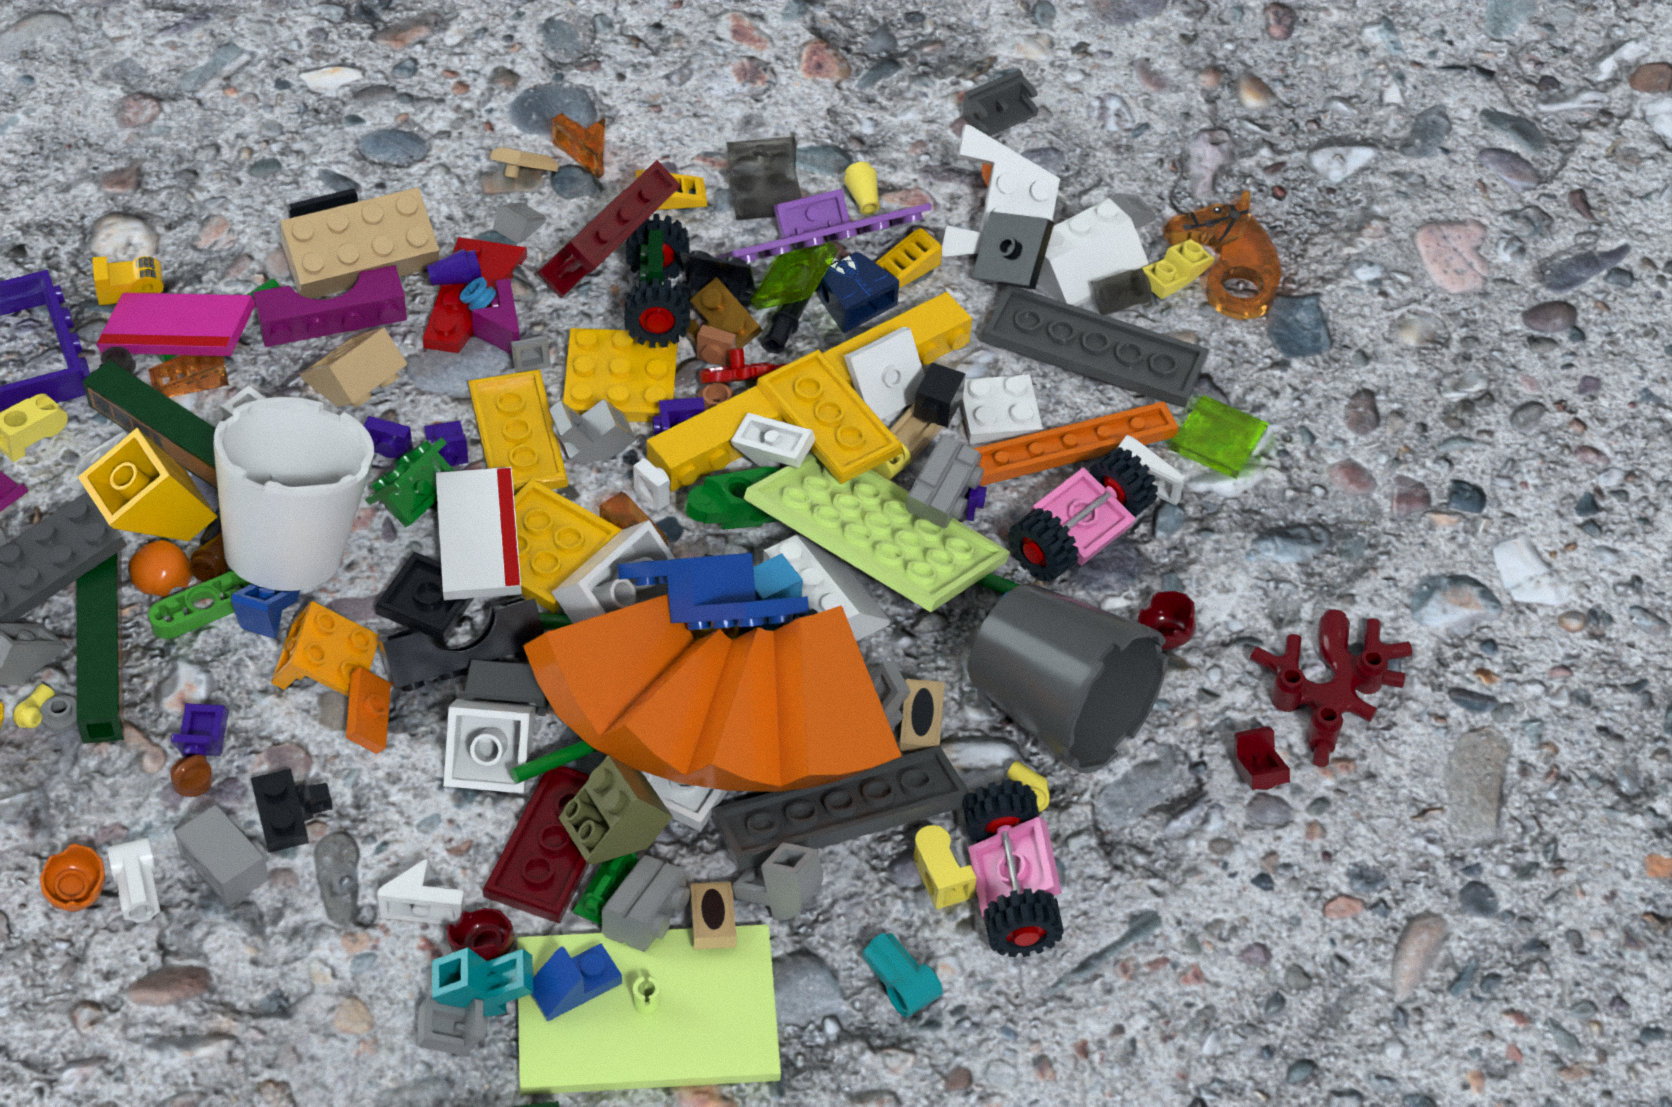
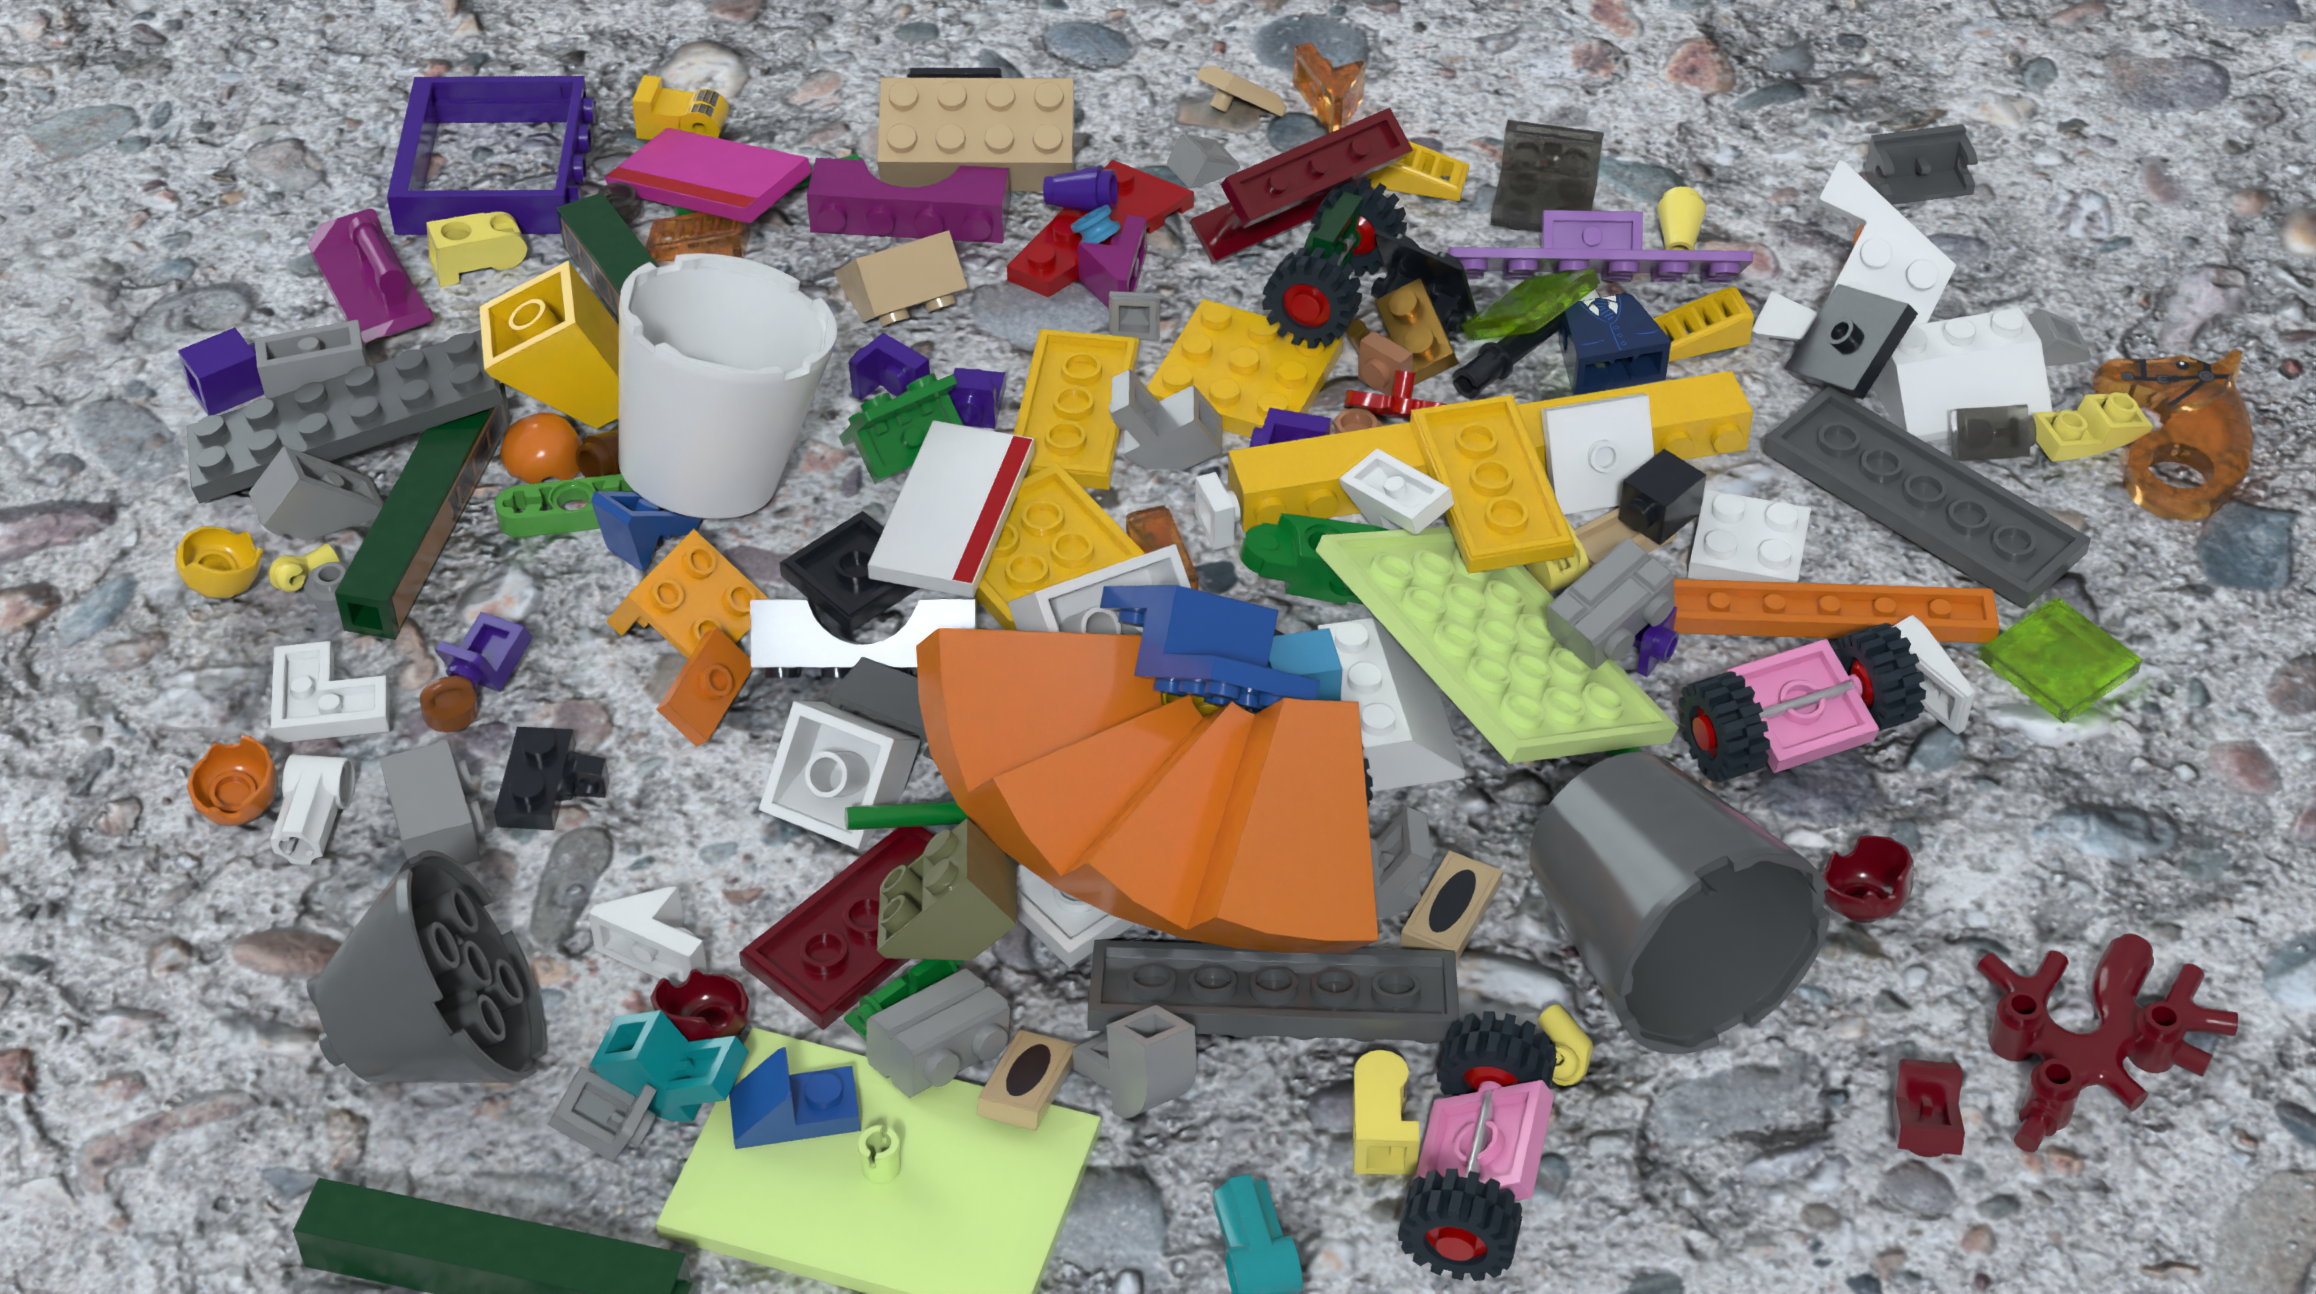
camera: 25 degrees right, 5 degrees down
none -> white plate [270,641,390,744]
none -> dark grey cone [307,850,546,1083]

